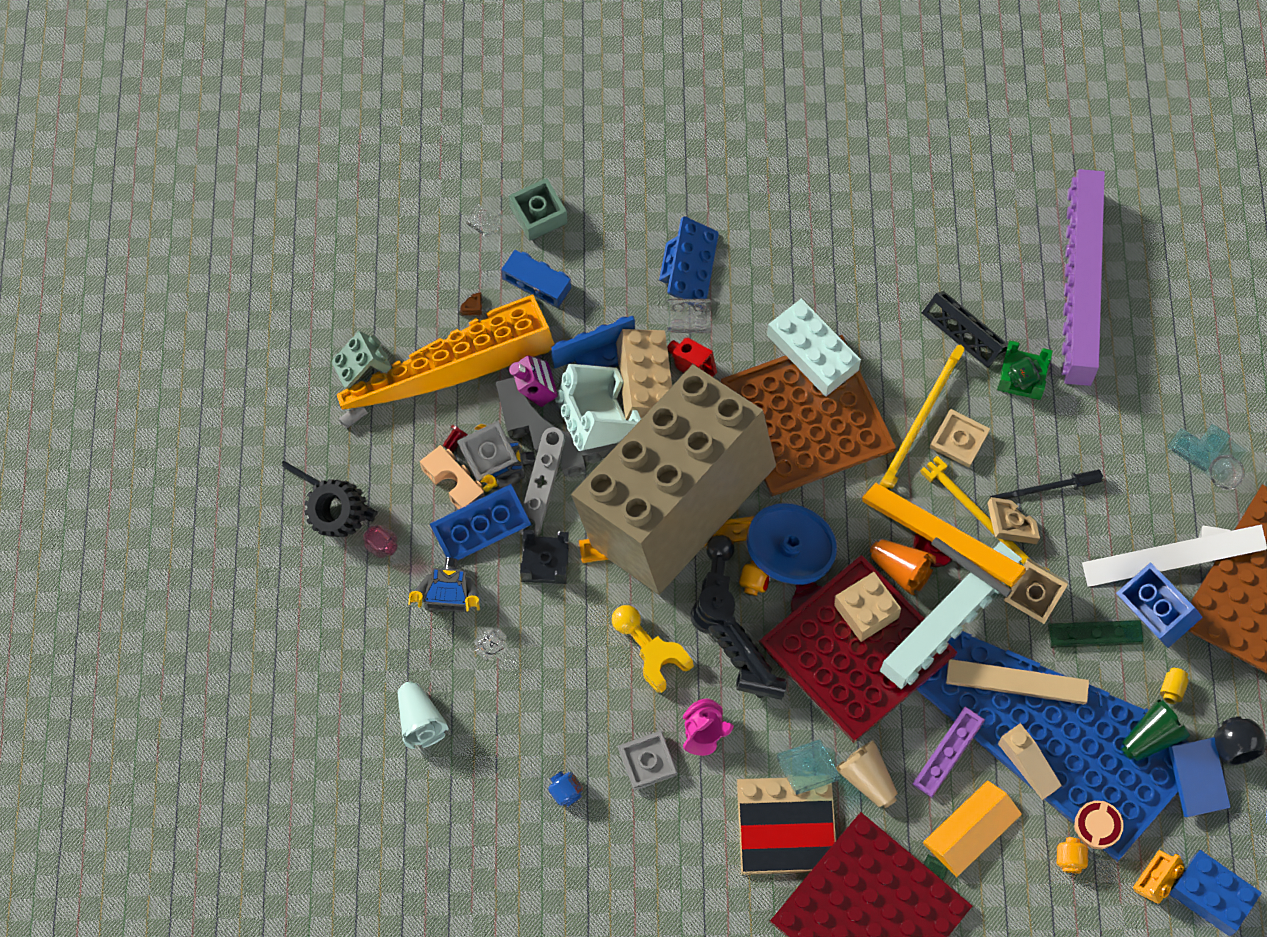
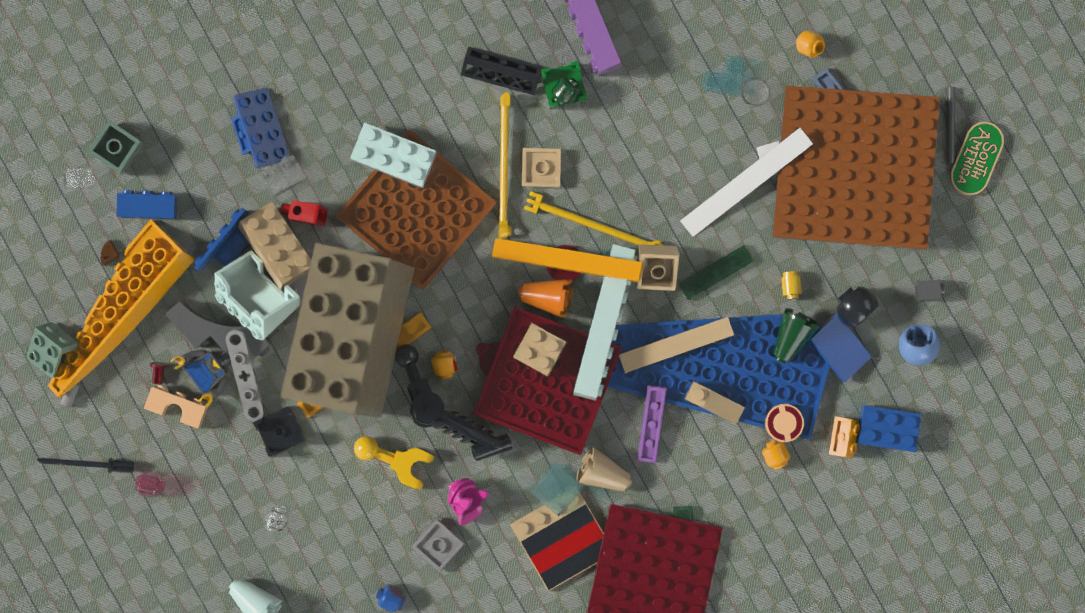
camera: 25 degrees left, 20 degrees up
black tyre [304,479,368,537] -> none
torso [408,558,480,613] -> none
blue slope [430,484,531,560] -> none
light grey plate [457,421,518,481] -> none
magenta torso [509,356,558,407] -> none
blue dish [746,503,837,584] -> none
light orange slope [923,780,1022,877] -> none
dark grey bar [931,537,1012,597] -> none
tan plate [988,497,1040,544] -> none
black piece [990,469,1103,499] -> none
blue brick [1116,562,1203,648] -> none

